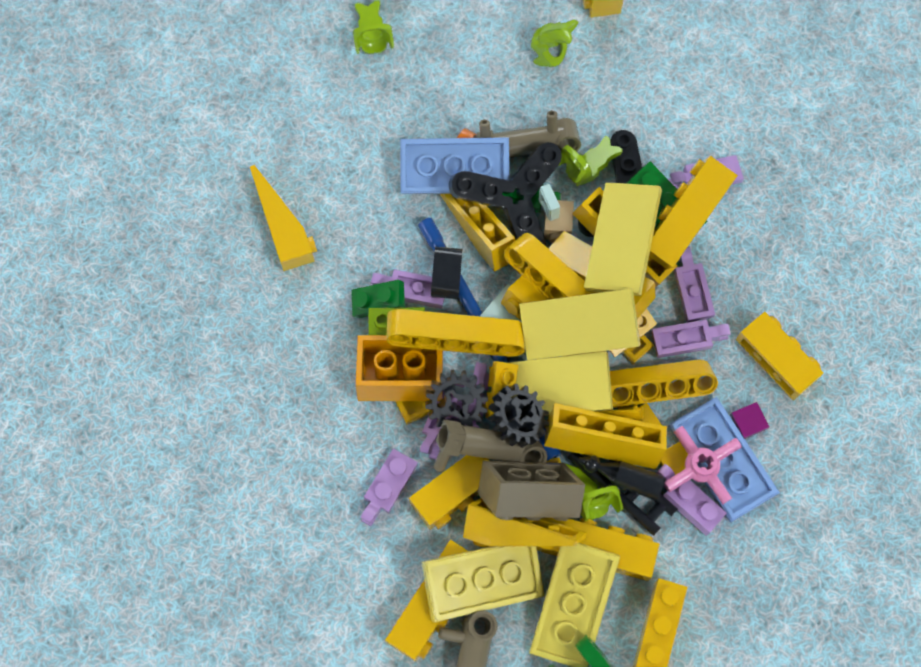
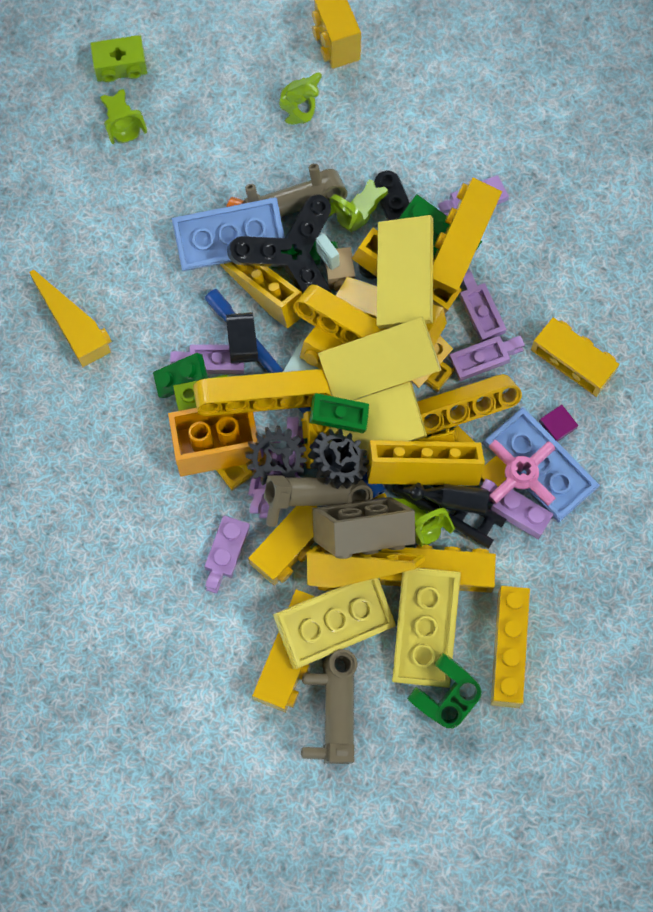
camera: 10 degrees left, 0 degrees up
none -> green plate [309,393,369,433]

